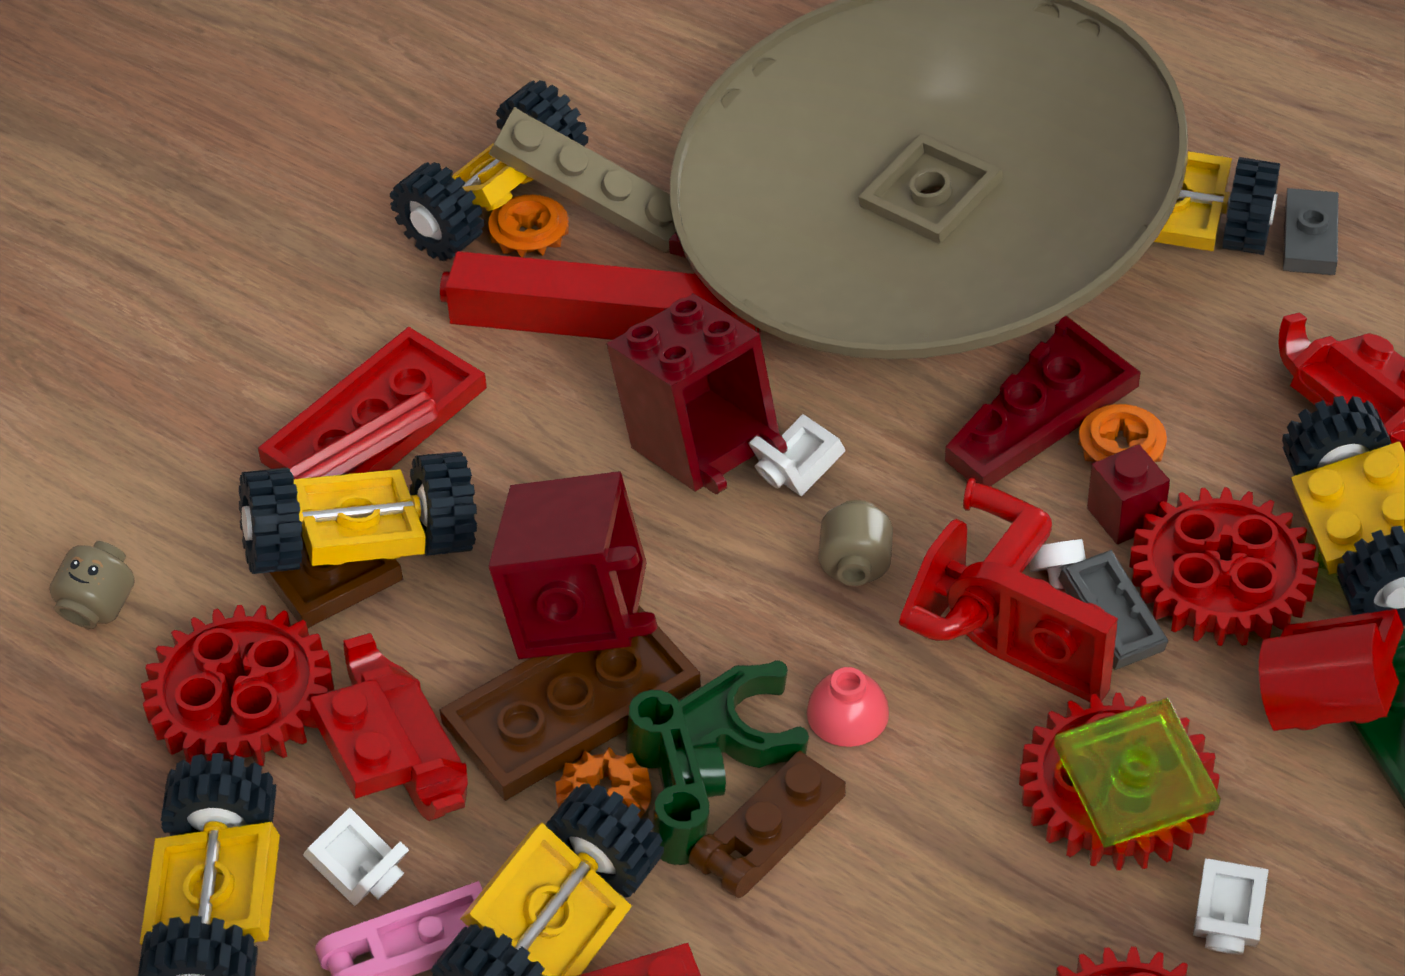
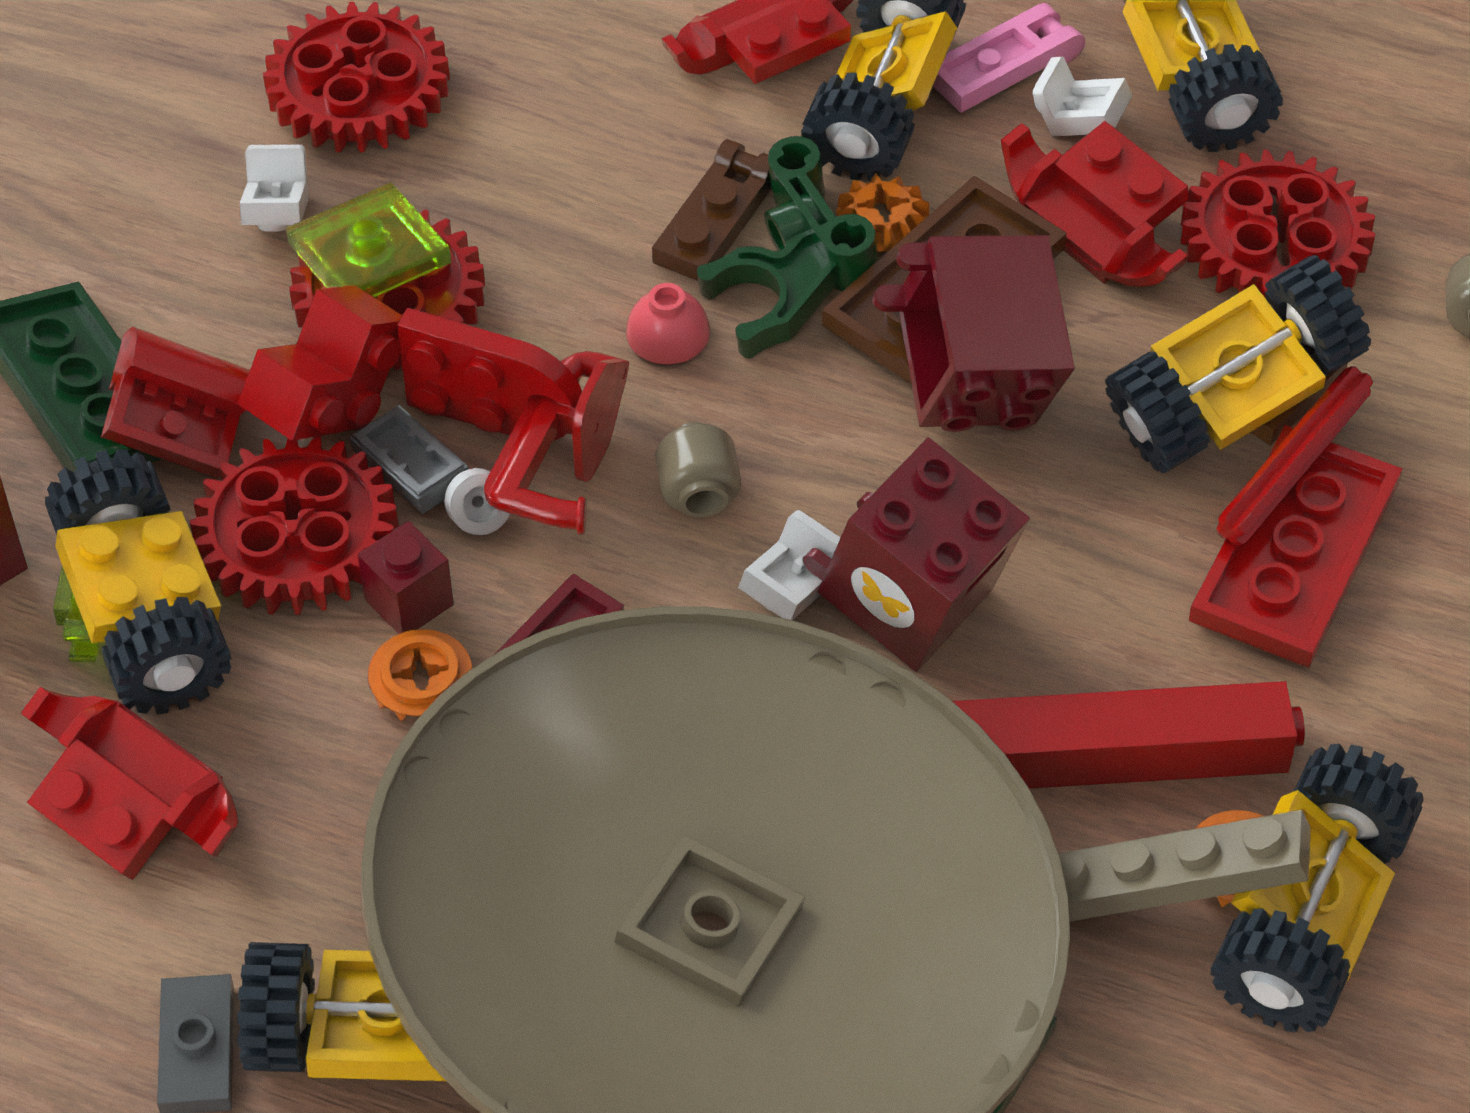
camera: 165 degrees right, 5 degrees up
none -> red brick [237,285,402,441]

